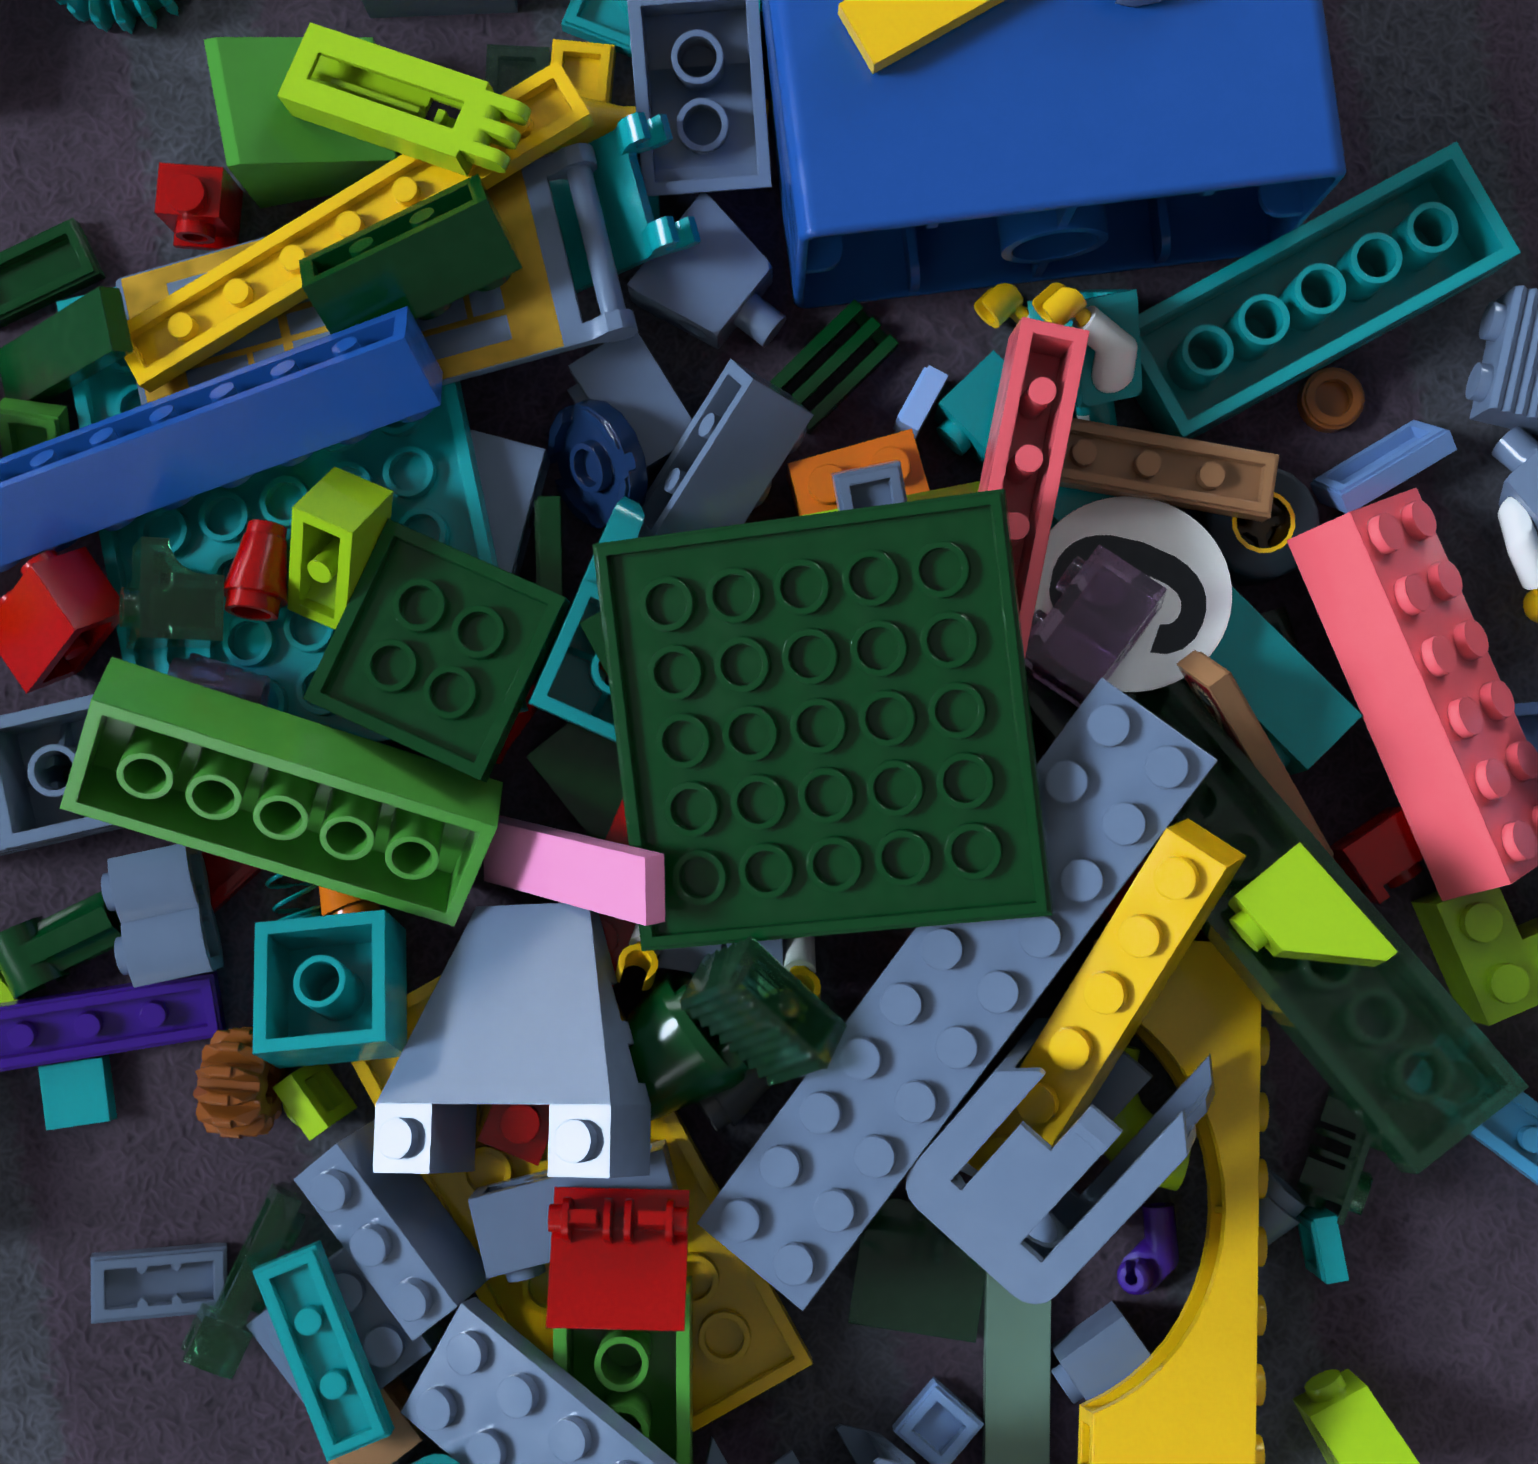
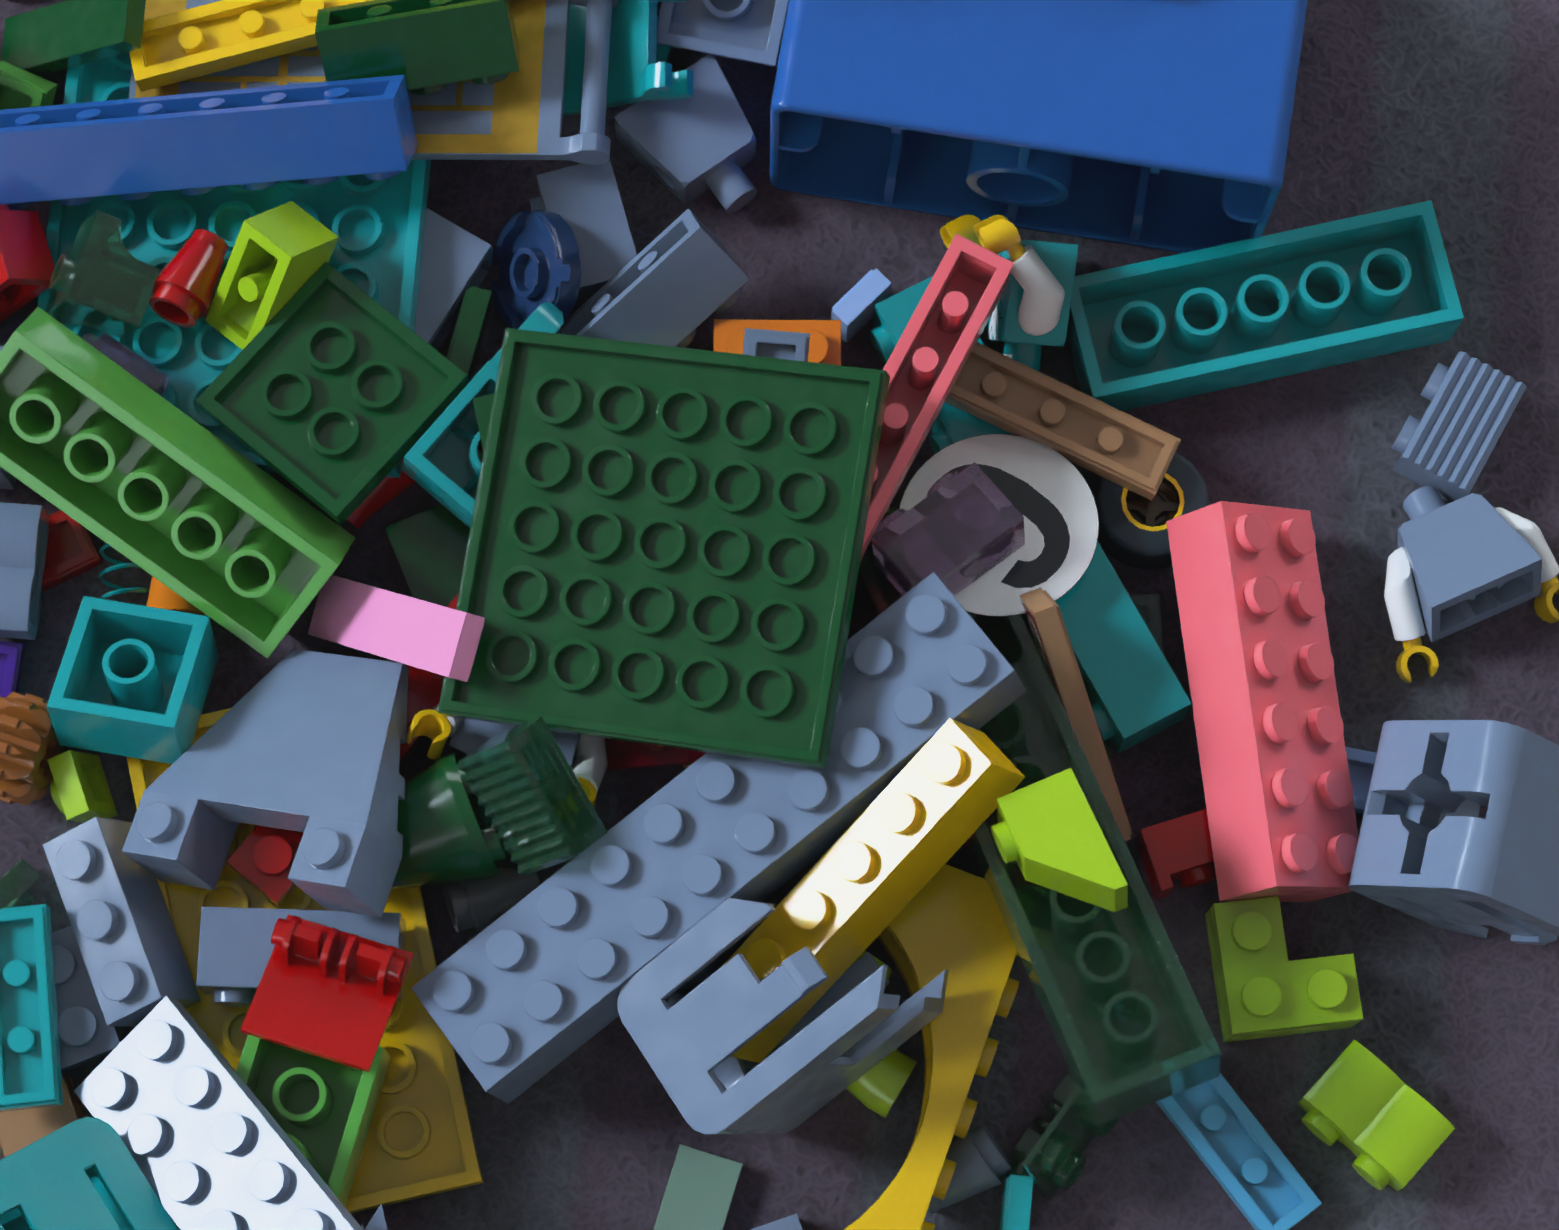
camera: 20 degrees right, 10 degrees down
dark green tile [770,299,899,434] -> none
clear green hinge [848,1197,986,1343] -> none
dark purple arm [1117,1202,1179,1295] -> none
dark orange tile [1297,367,1365,433] -> none
medium blue tile [1310,419,1457,514] -> none

